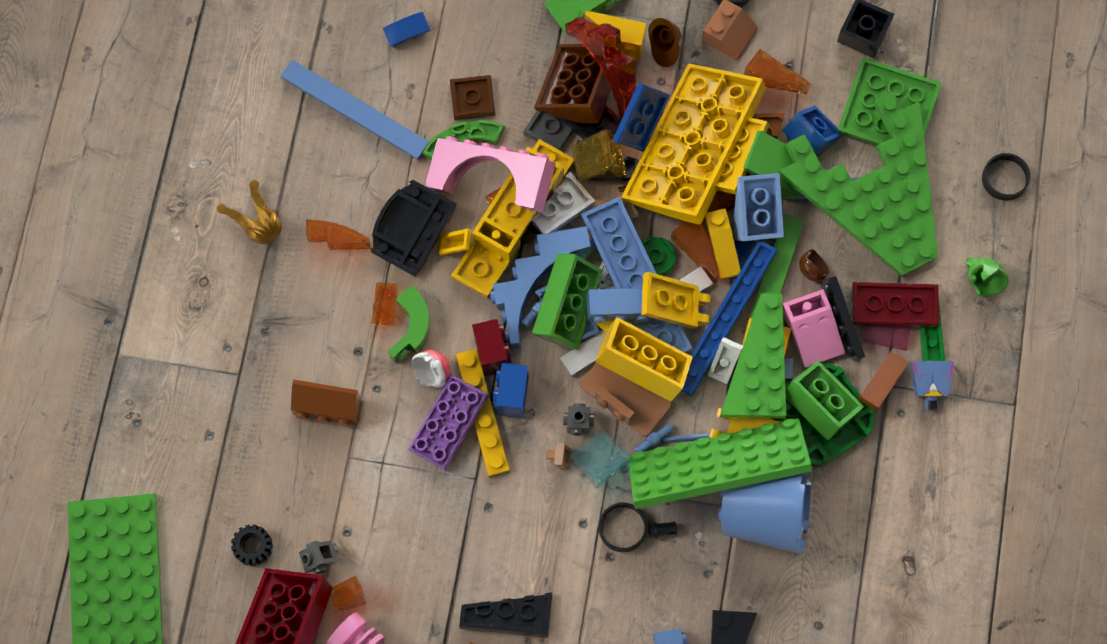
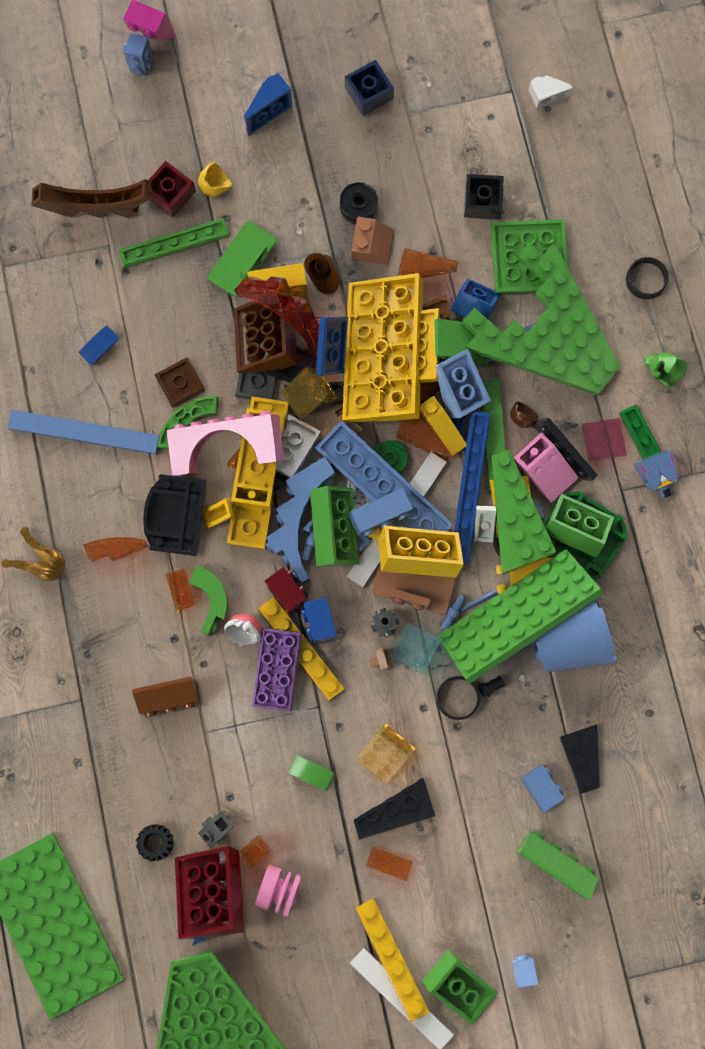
camera: 25 degrees left, 5 degrees up
yellow tile [641,272,711,329] -> none
dark red tile [852,282,939,327] -> none
dark orange tile [858,351,909,411] -> none
none -> bright green slope [289,755,335,791]
none -> clear yellow bracket [357,723,416,784]

